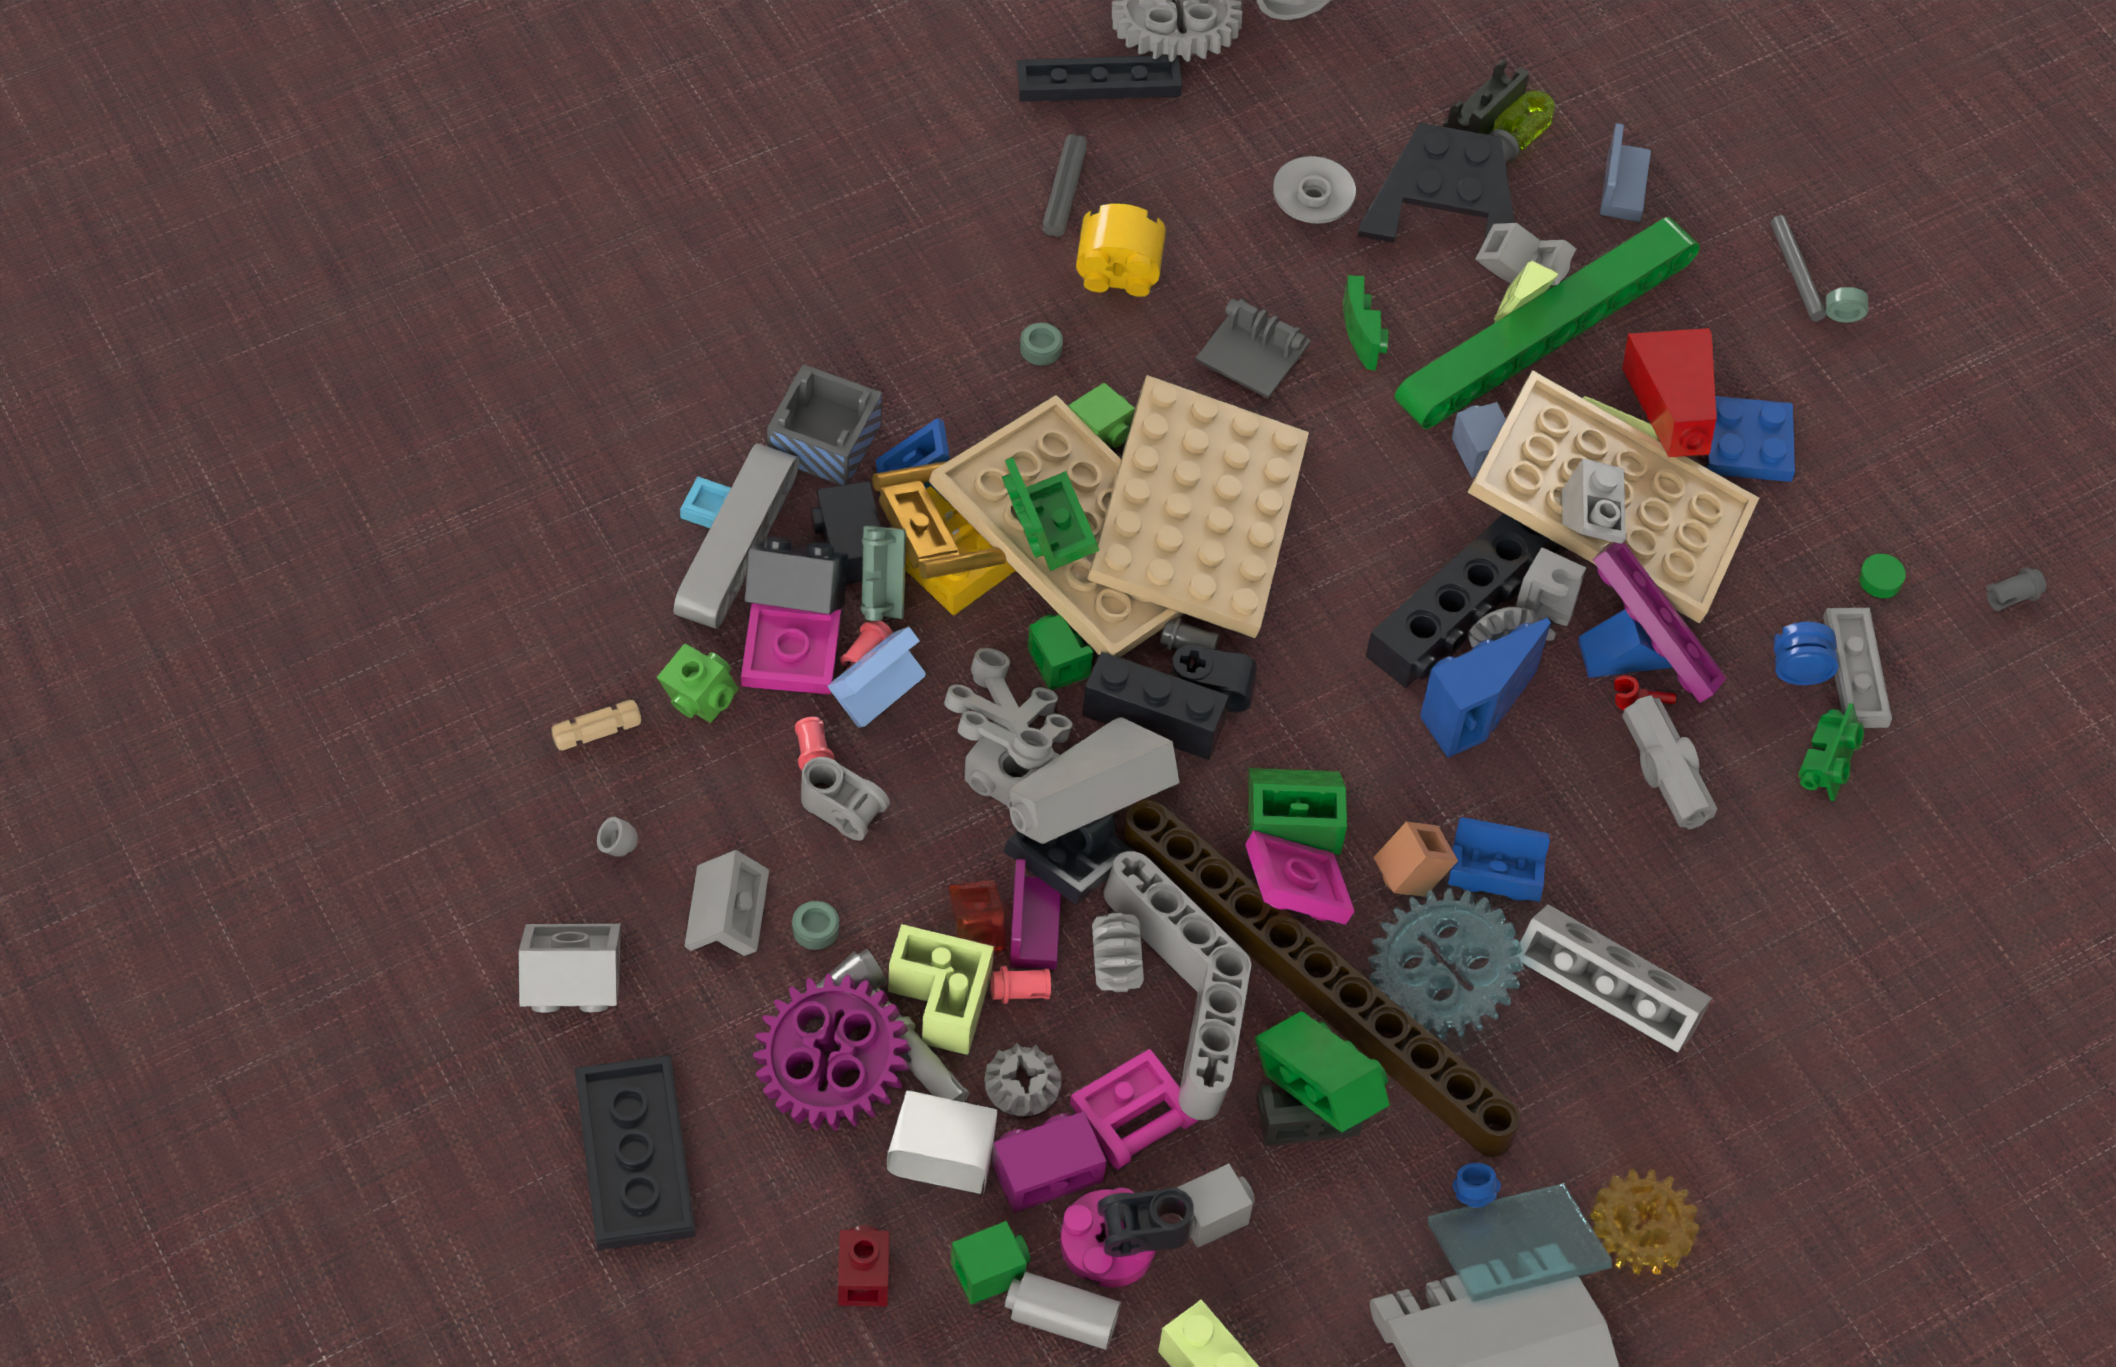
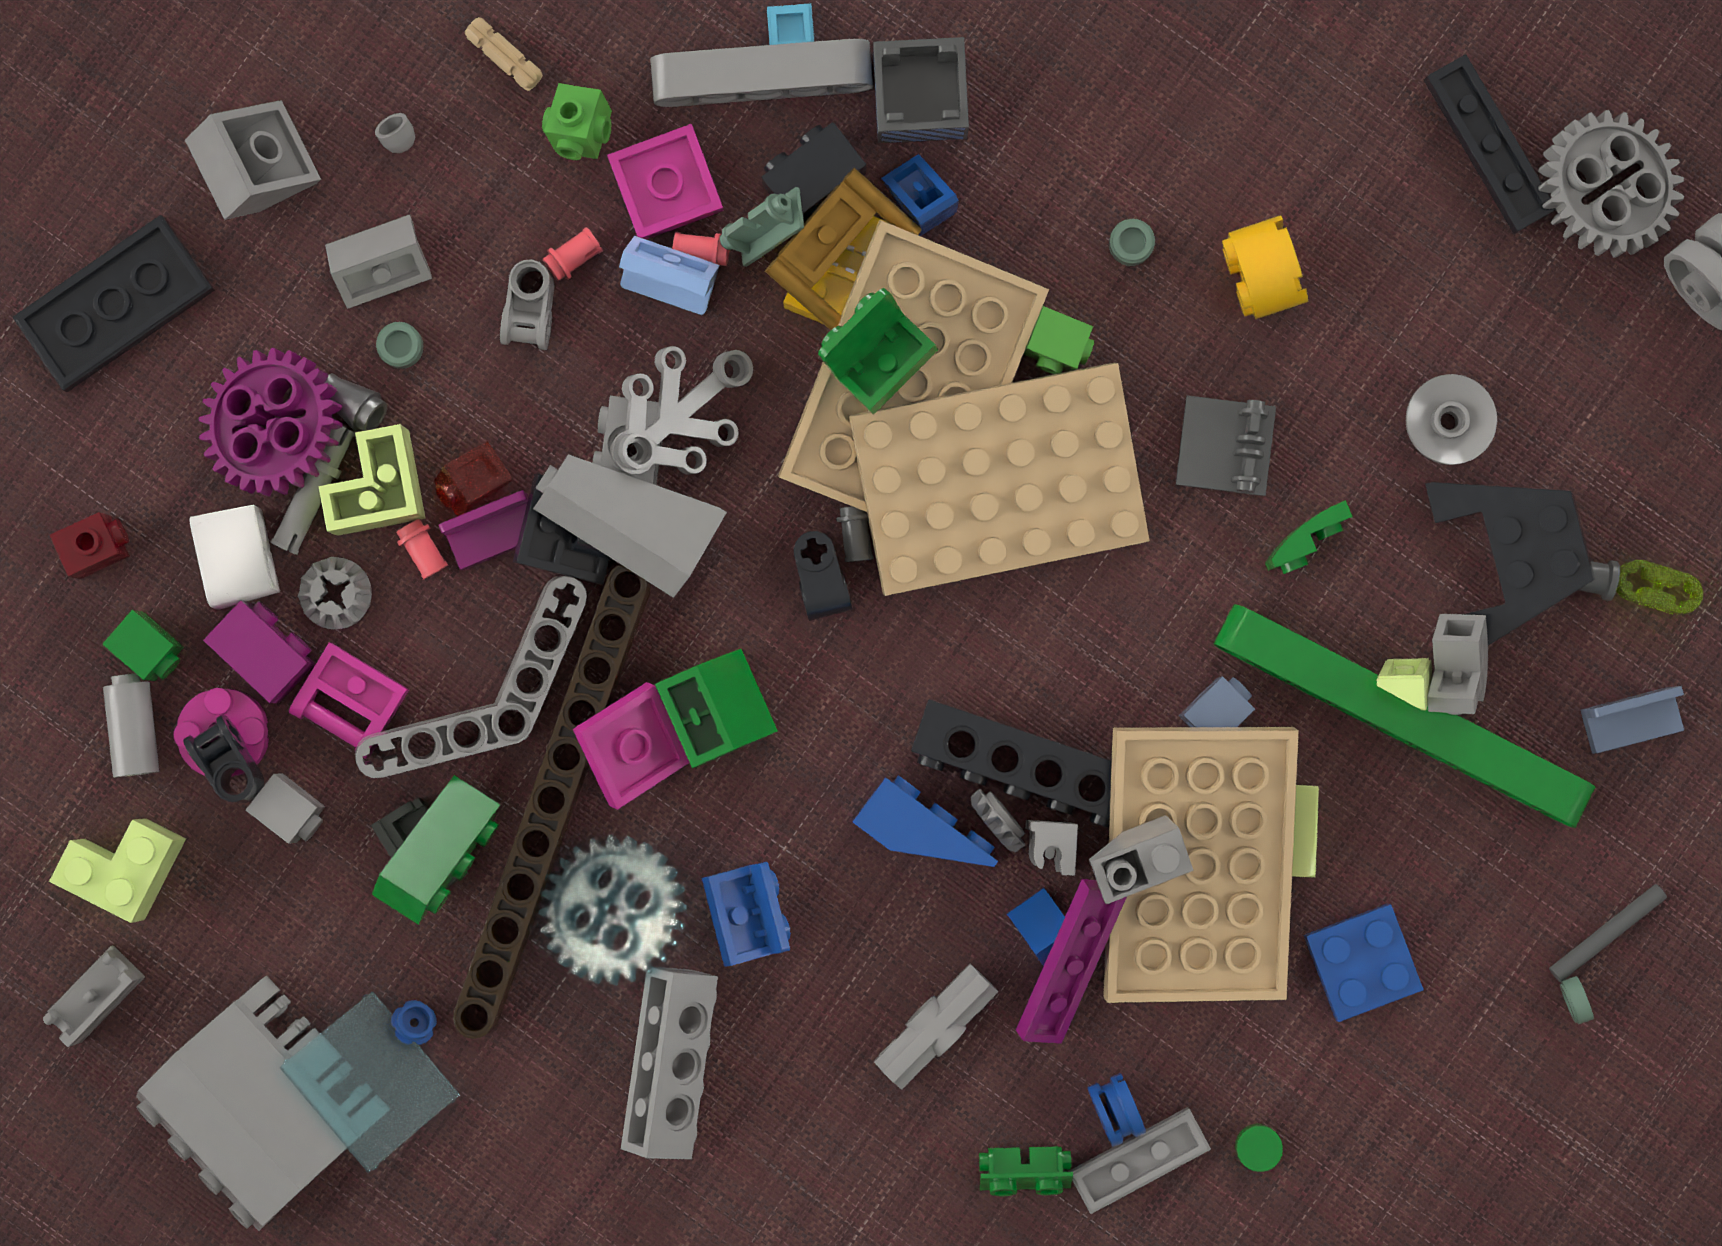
camera: 70 degrees right, 30 degrees up
brick [745,537,848,614] -> none
green brick [1027,615,1093,690] -> none
dark grey axle [1042,134,1087,237] -> none
black brick [1082,651,1229,760] -> none
light grey gear [1092,913,1144,993] -> none
nougat brick [1374,822,1458,897] -> none
pearl dark grey hinge [1443,60,1530,135] -> none
clear yellow gear [1590,1169,1699,1275] -> none
red hand [1614,675,1676,710] -> none
red slope [1622,328,1717,457] -> none

